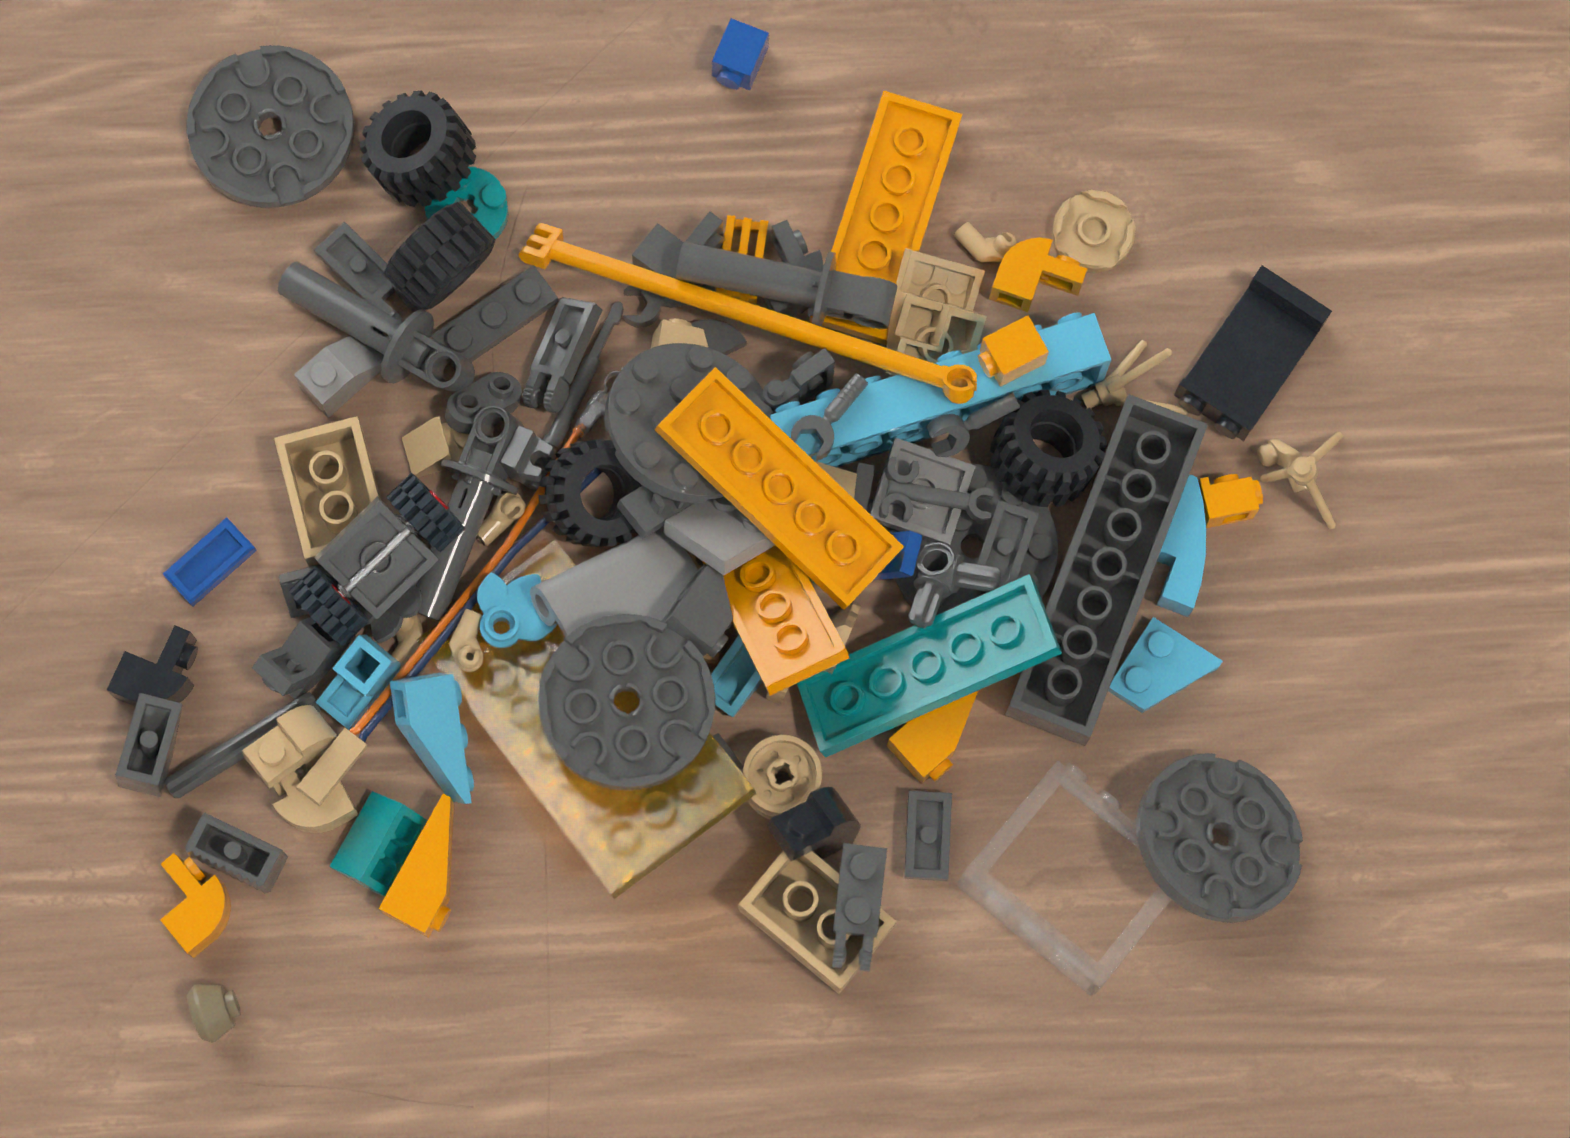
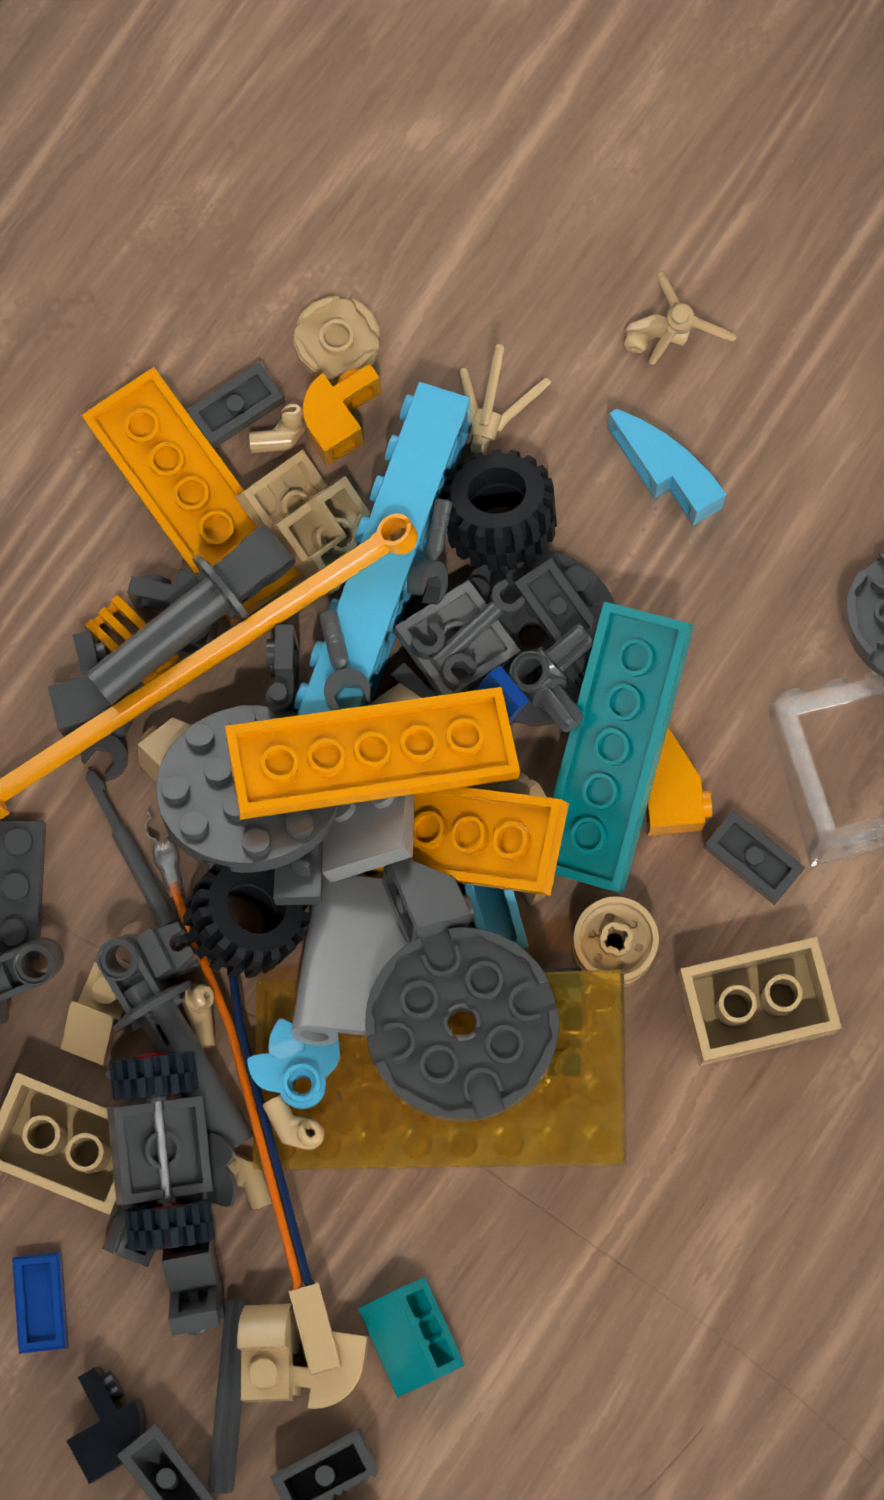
camera: 45 degrees left, 0 degrees up
medium azure brick [315,635,401,730] -> none
light orange slope [379,793,454,938] -> none
medium azure slope [390,673,474,804] -> none
dark grey plate [445,372,522,434] -> none
dark grey hinge [522,297,603,413] -> none
dark grey tile [691,319,747,355] -> none
black brick [767,787,860,861] -> none
dark grey hinge [832,843,887,971] -> none
light orange brick [978,315,1049,387] -> none
dark grey brick [1005,394,1208,746] -> none
medium azure wing [1108,617,1223,713] -> none
black panel [1174,265,1332,442] -> none
light orange brick [1198,474,1263,528] -> none
none -> dark grey plate [187,362,285,449]

